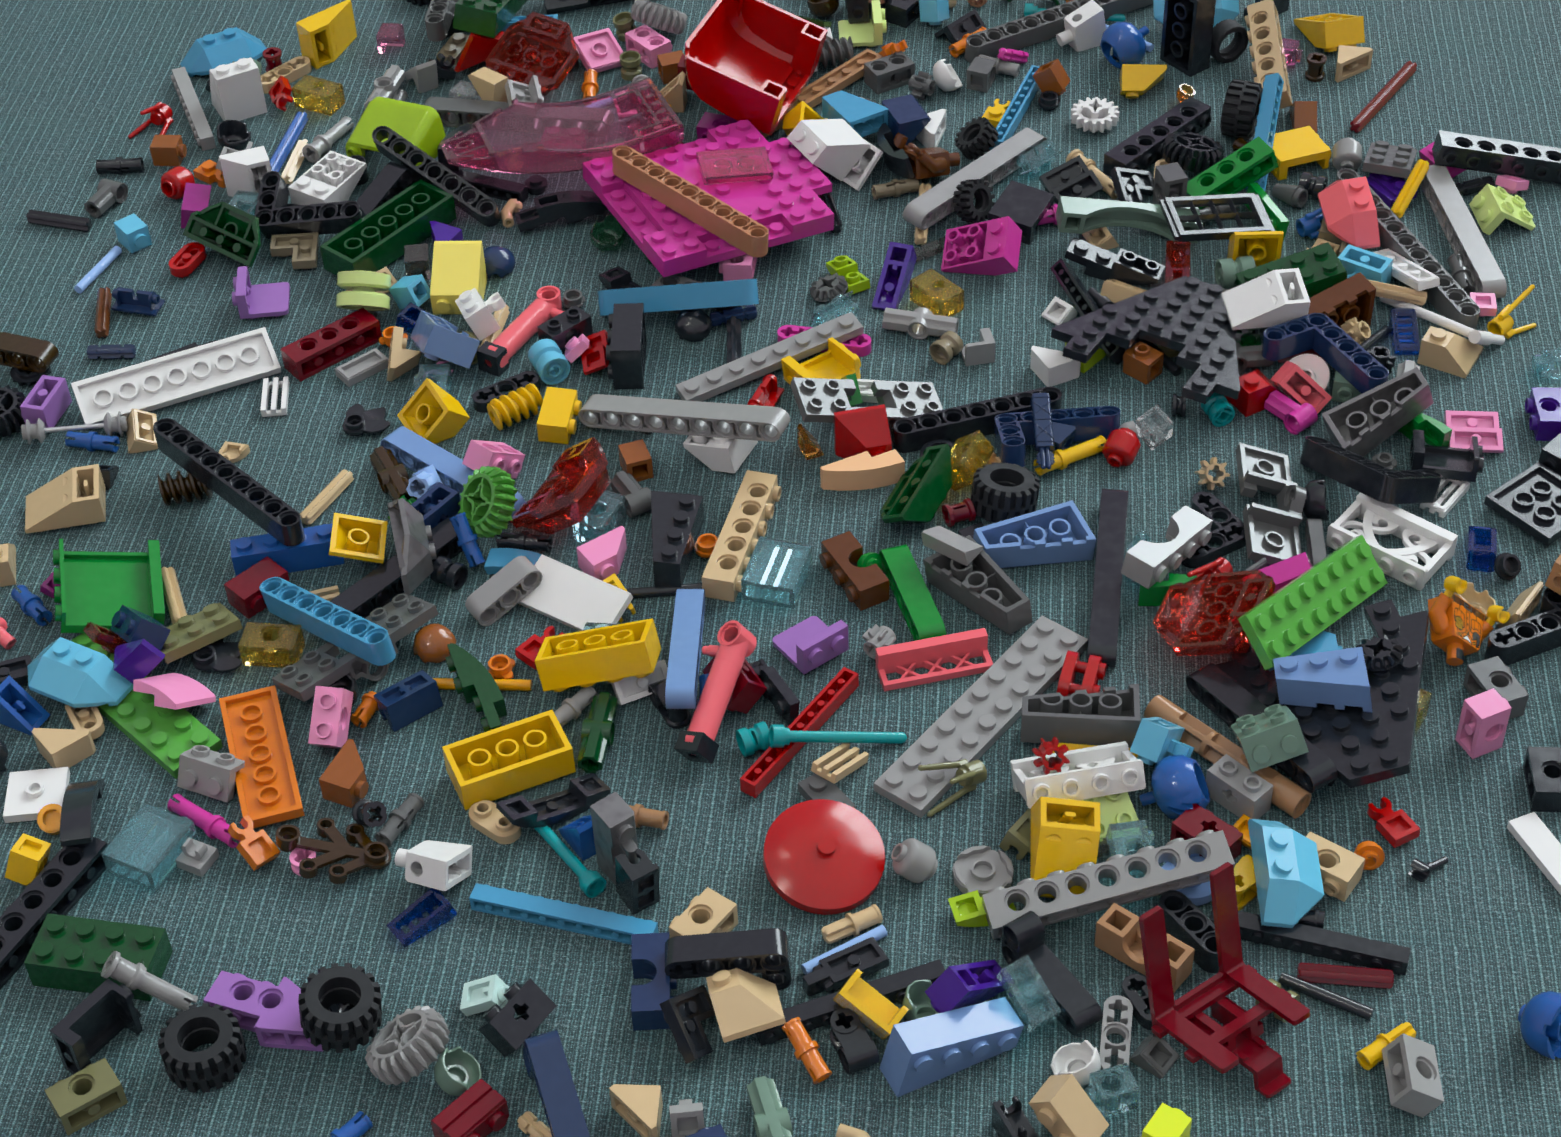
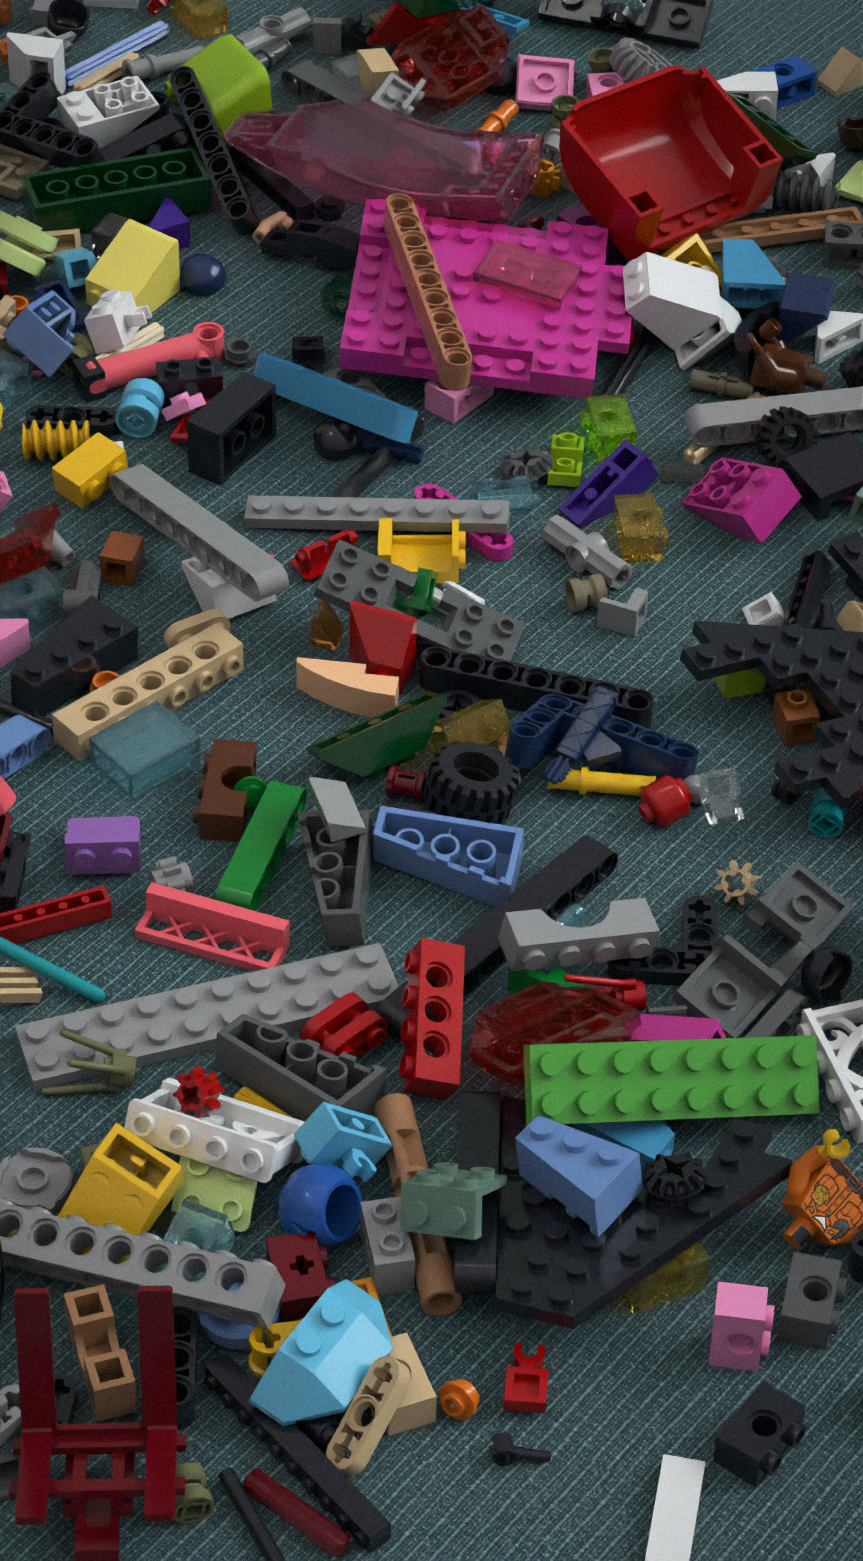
camera: 30 degrees right, 0 degrees up
white slope [1030,346,1081,387] -> none
none -> tan plate [163,609,231,649]
none -> tan beam [326,1356,411,1476]
none -> red brick [399,938,465,1100]
none -> clear neon green brick [581,394,637,462]

